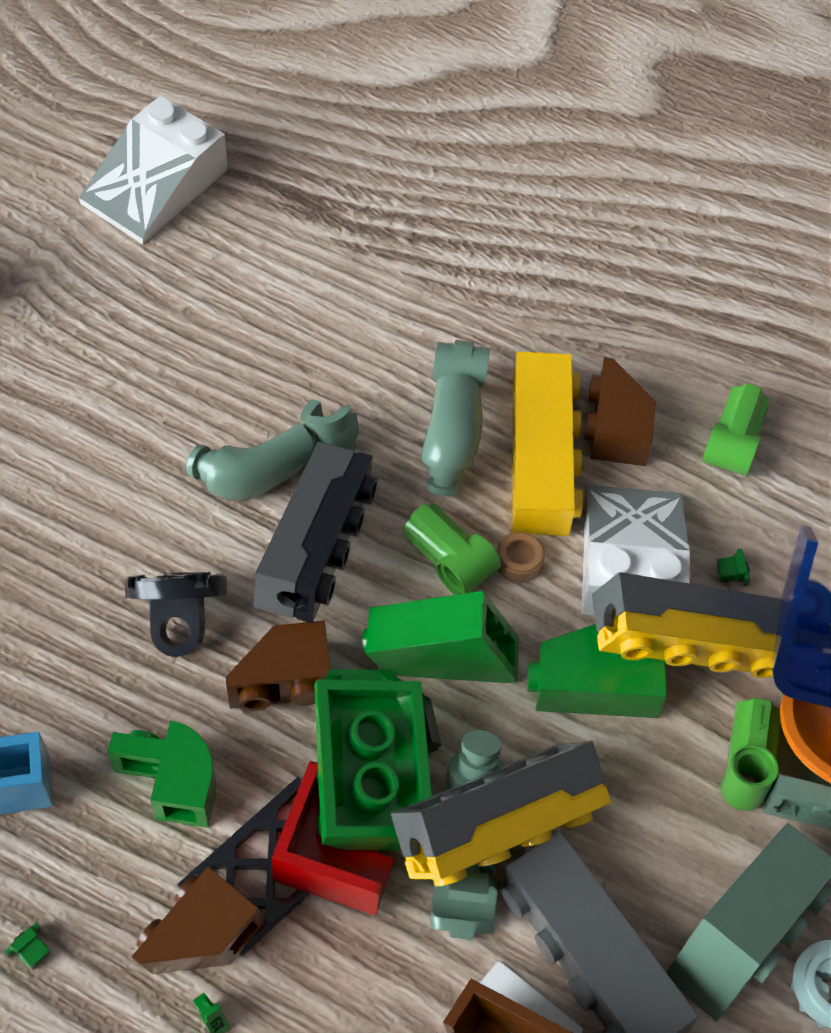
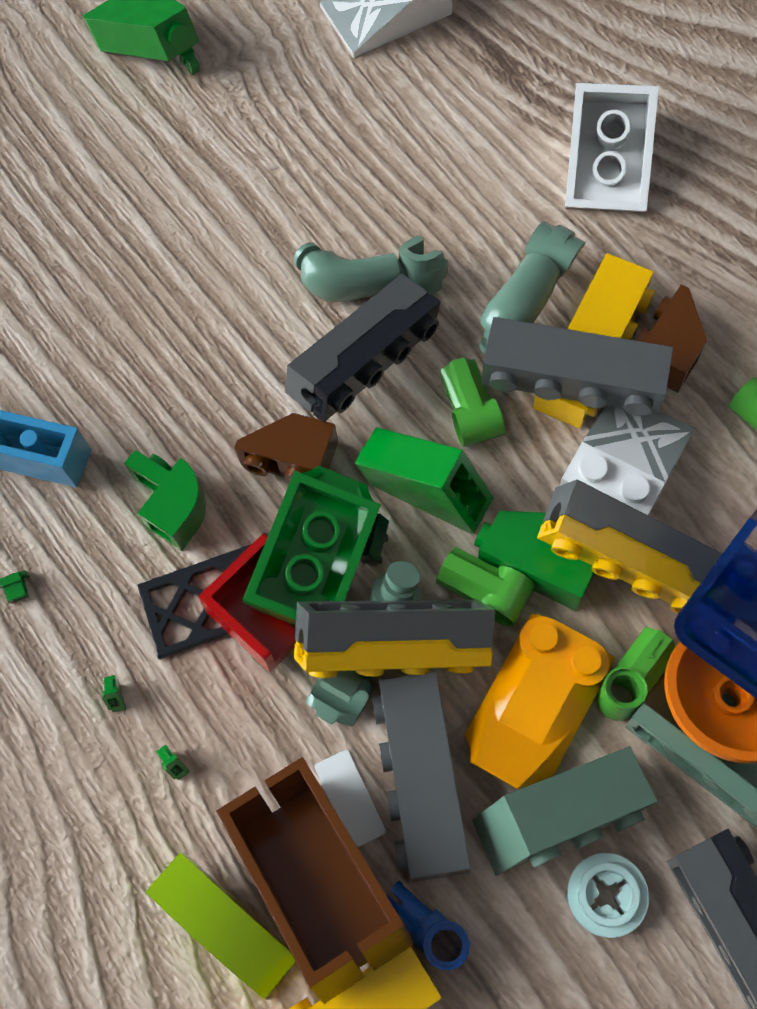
camera: 35 degrees right, 10 degrees up
black tile [125,572,227,657] -> none
reddish brown slope [131,867,267,974] -> none
medium nougat tile [496,532,545,583] -> none
green piece [716,548,750,586] -> none
none -> bright green piece [436,547,535,627]
none -> light orange slope [464,613,615,790]
none -> dark grey brick [482,317,673,416]
none -> white slope [565,83,659,212]

